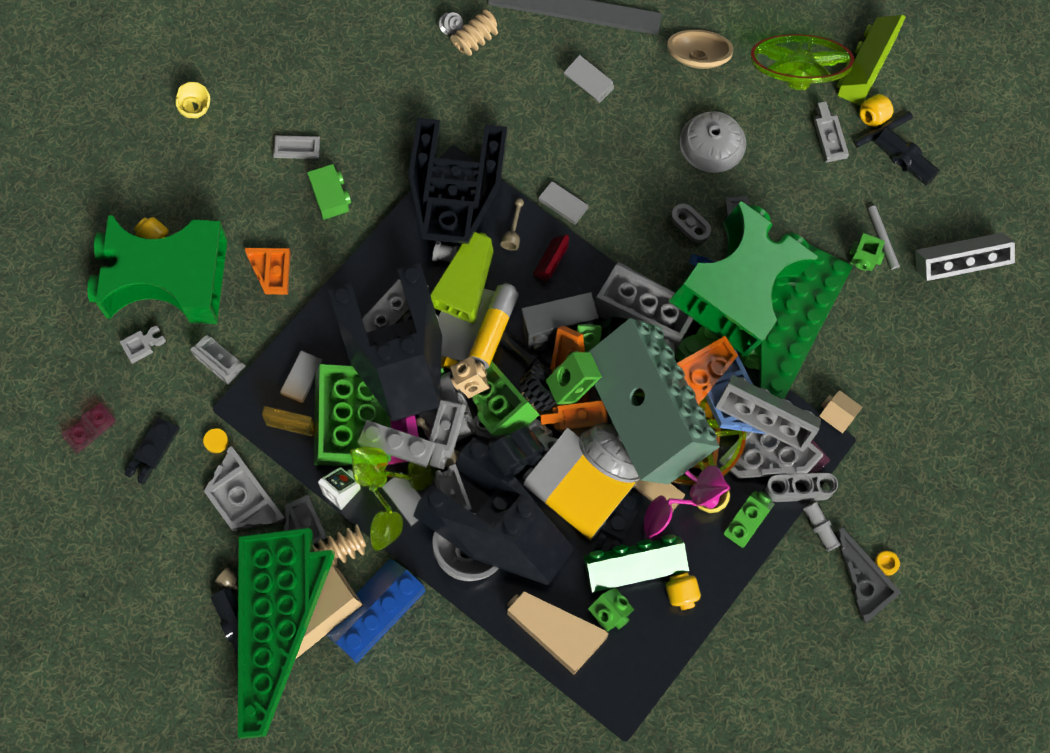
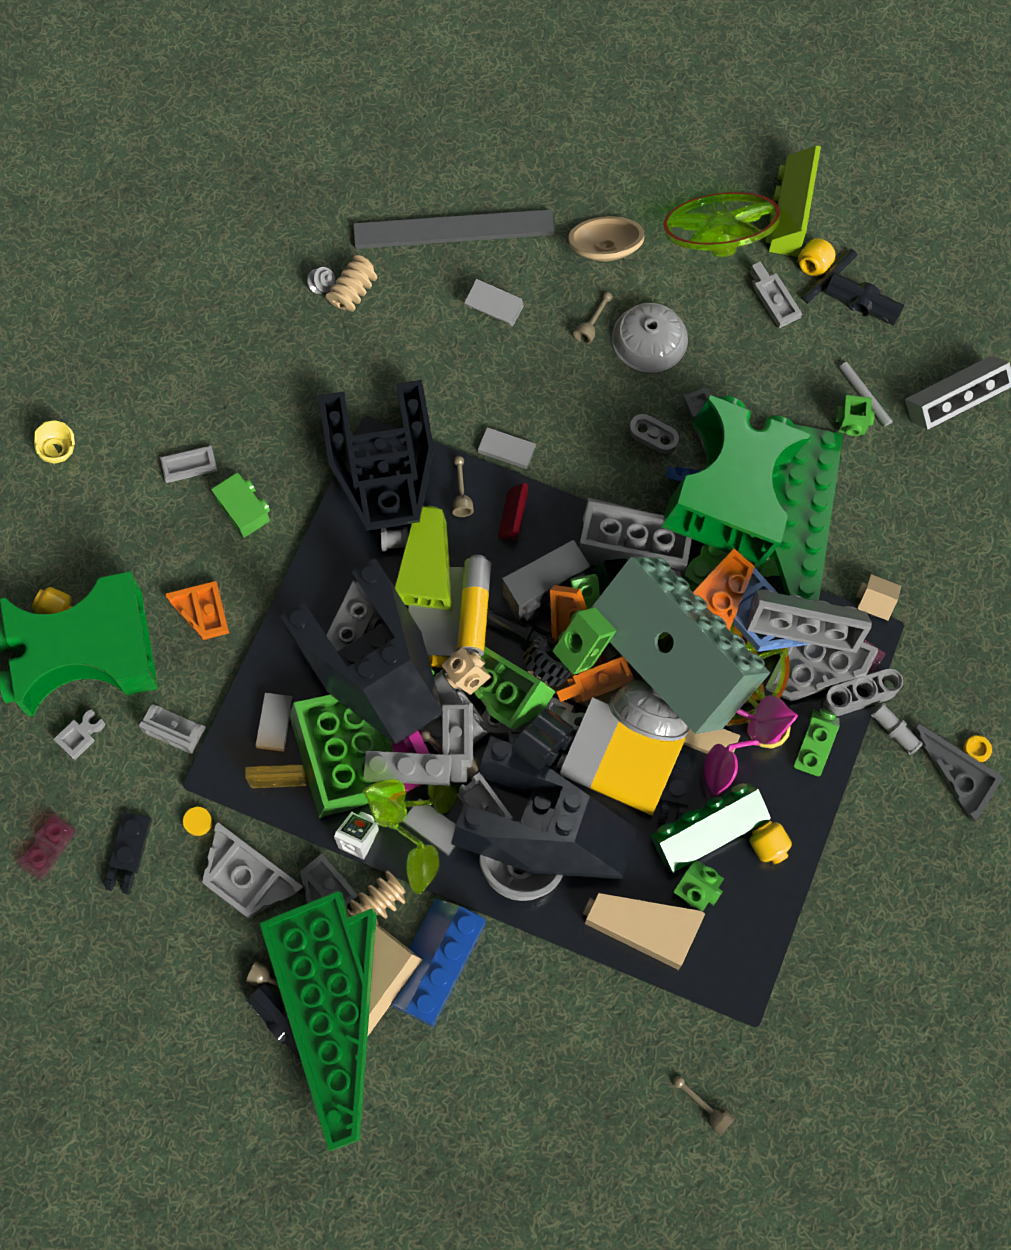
camera: 15 degrees left, 0 degrees up
none -> dark tan hinge [573,292,612,345]

